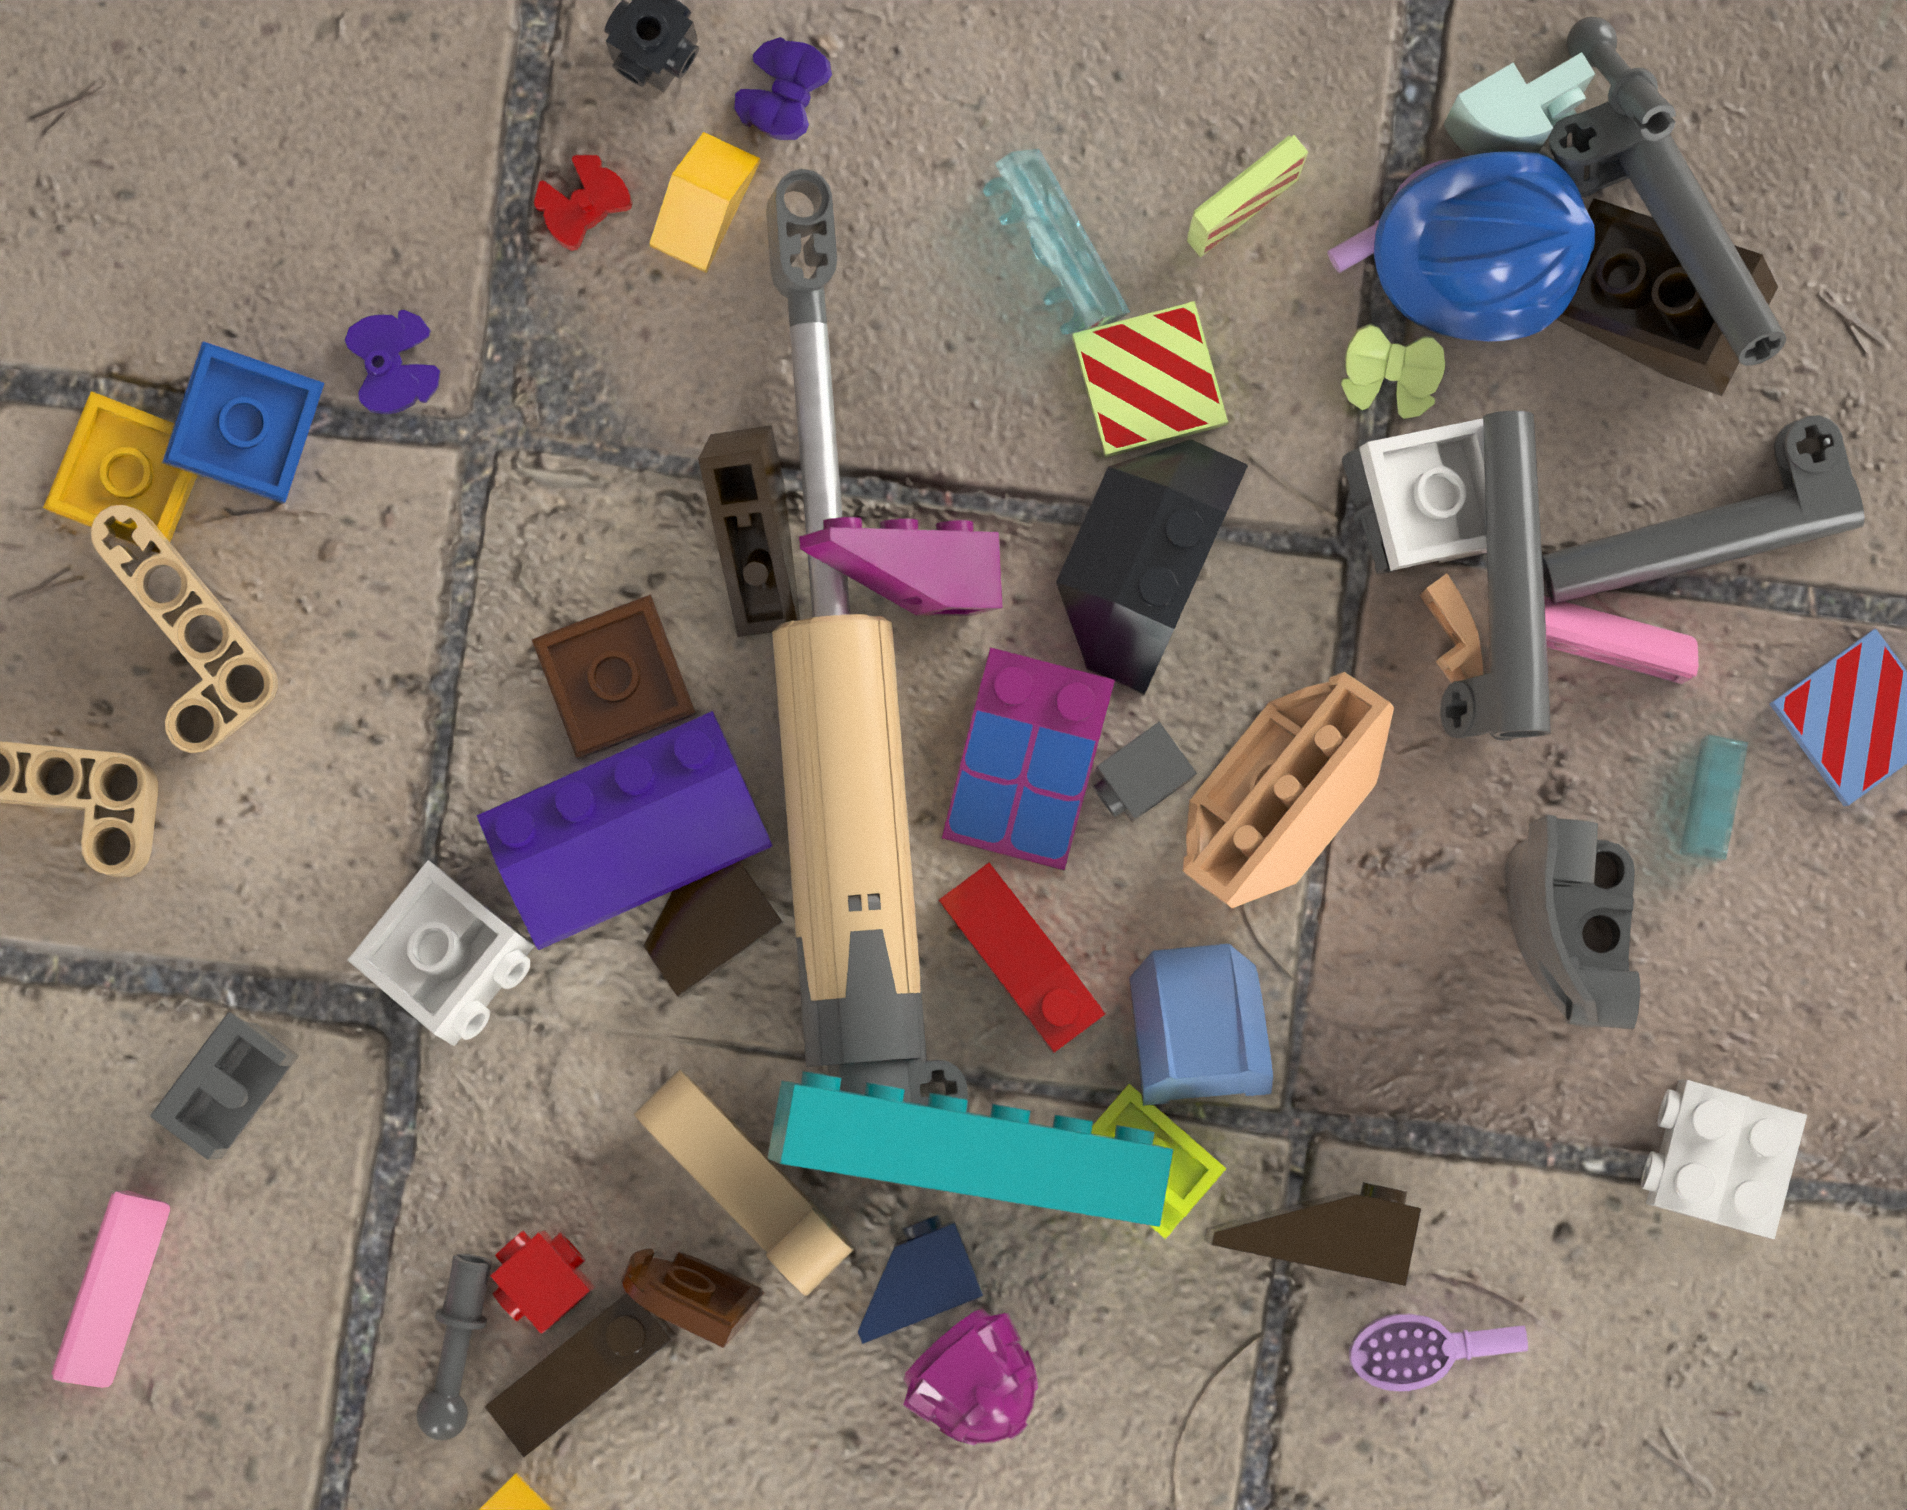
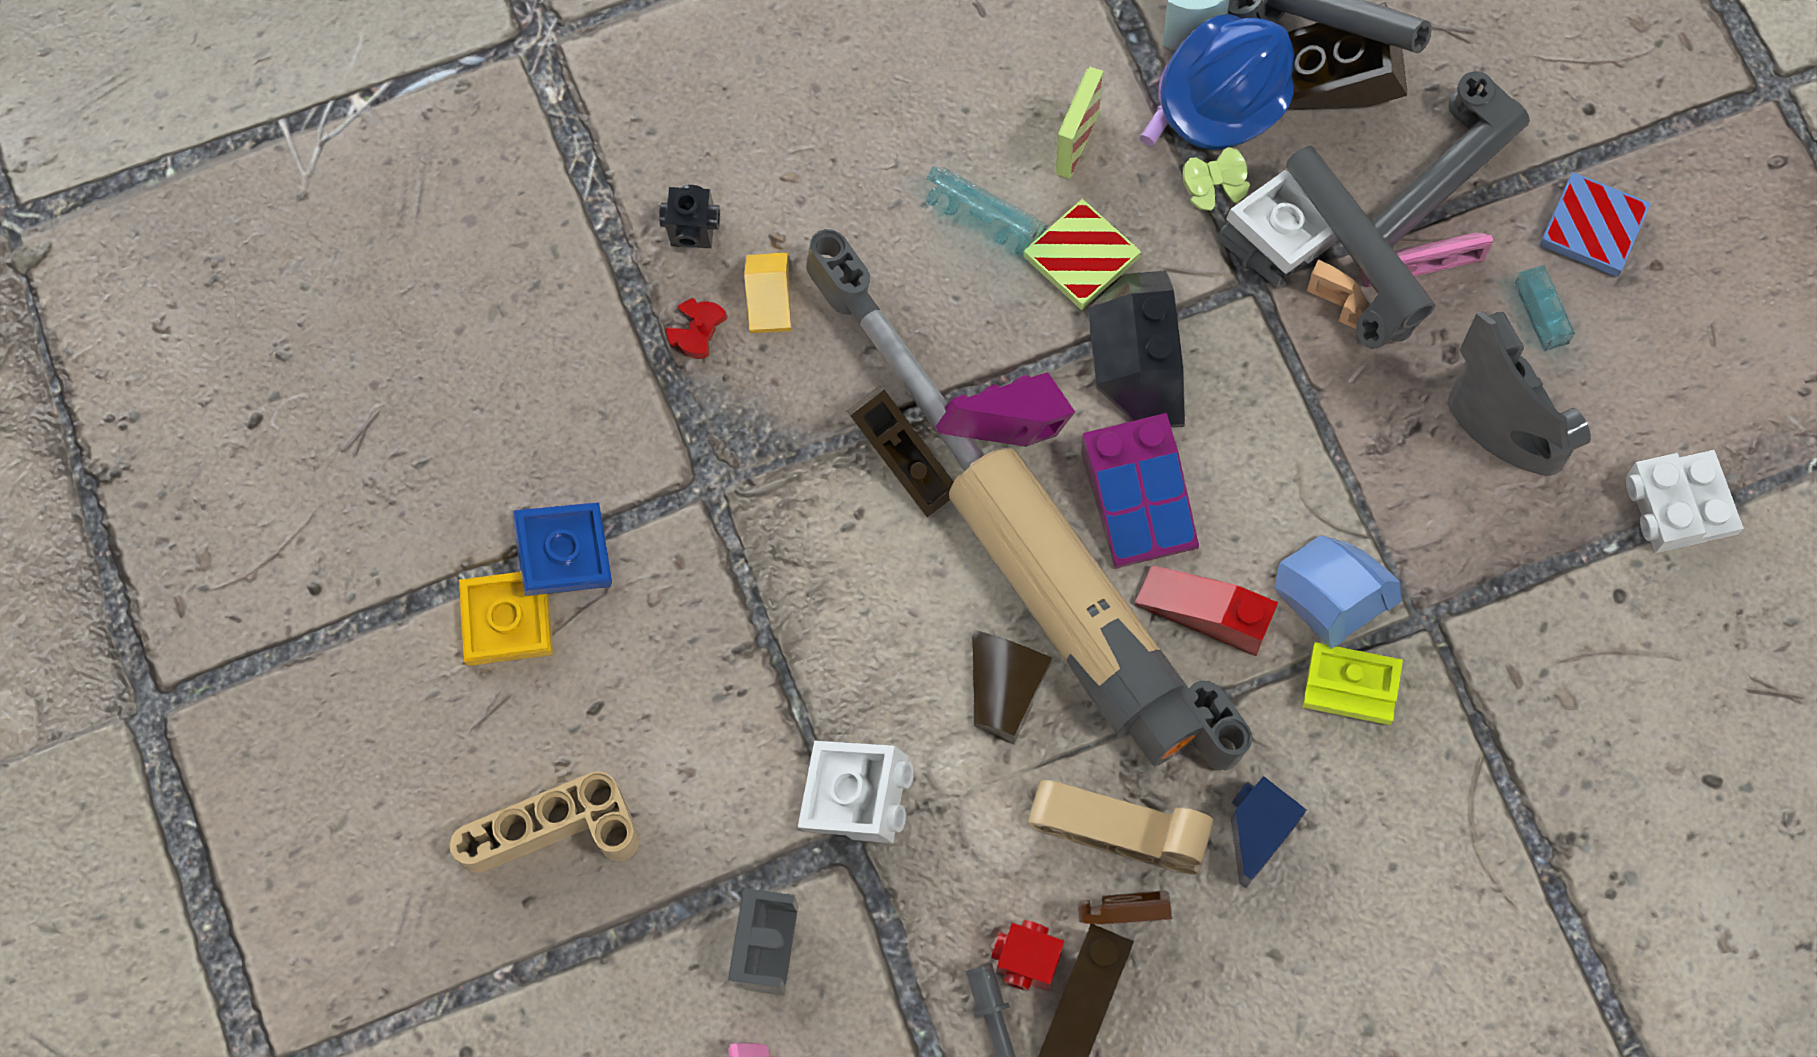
camera: 25 degrees left, 15 degrees down
tan beam [91,505,278,753] -> none
dark purple piece [345,309,441,415] -> none
dark purple slope [476,711,773,950] -> none
reddish brown tile [531,594,697,759] -> none
dark purple piece [734,37,832,140] -> none
teal brick [767,1071,1173,1227] -> none
magenta helmet [903,1308,1038,1446] -> none
dark grey brick [1093,721,1197,822] -> none
light nougat wedge [1183,672,1394,908] -> none
dark brown slope [1204,1182,1421,1286] -> none
lavender piece [1349,1313,1528,1391] -> none

